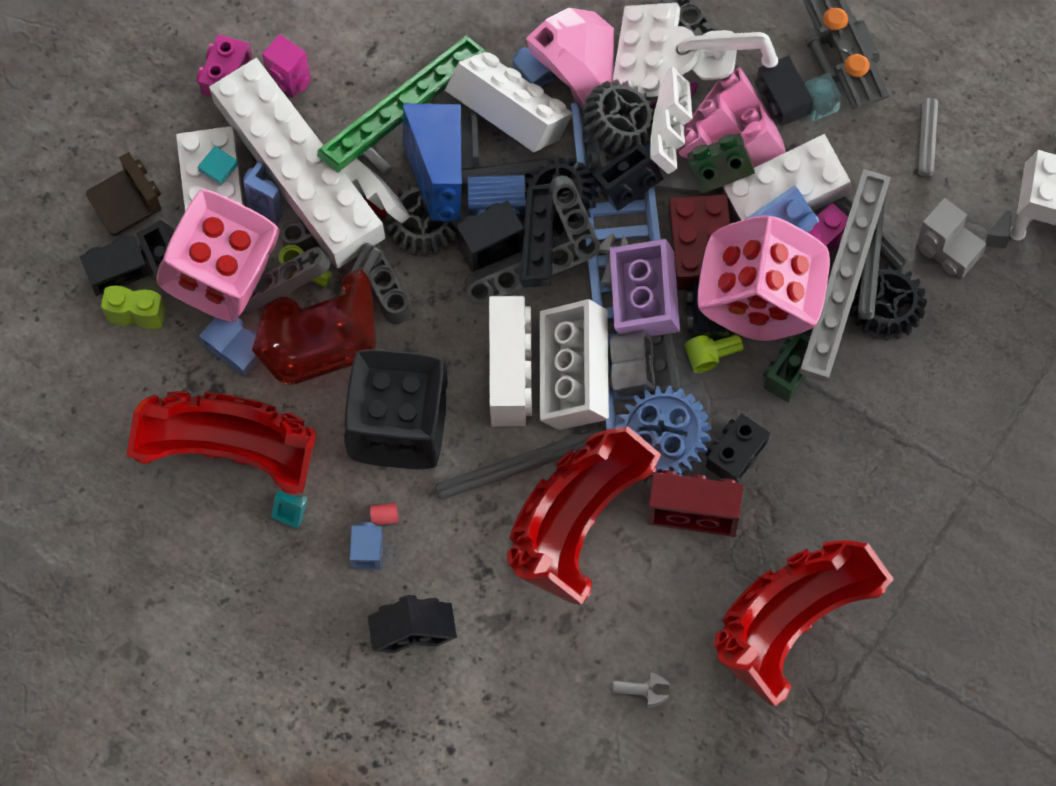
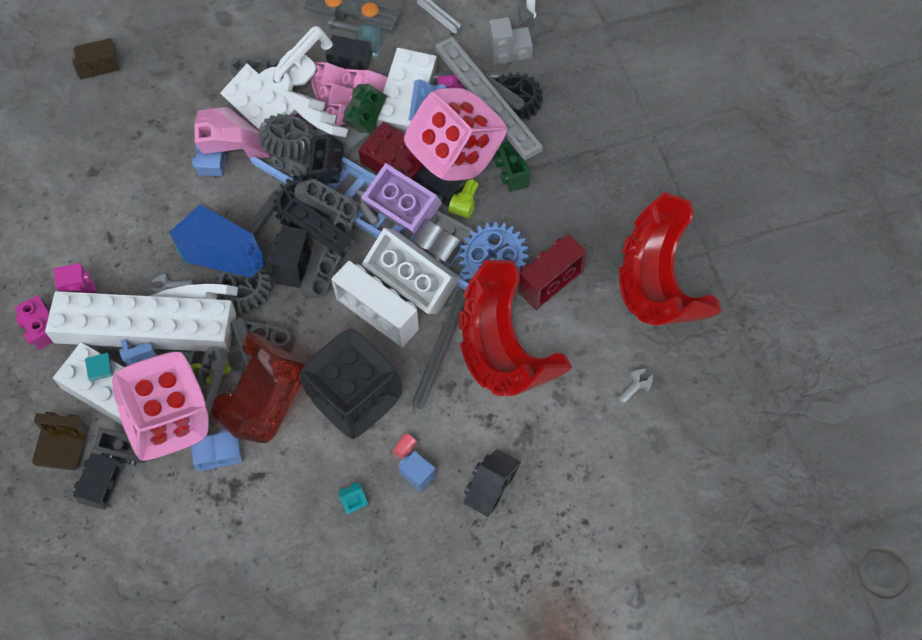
camera: 50 degrees left, 5 degrees down
lime brick [101,286,166,329] -> none
red windscreen [126,391,316,495] -> none
green tile [317,36,487,173] -> none
white brick [445,52,573,152] -> none
medium blue brick [468,175,526,218] -> none
black brick [705,413,770,484] -> none

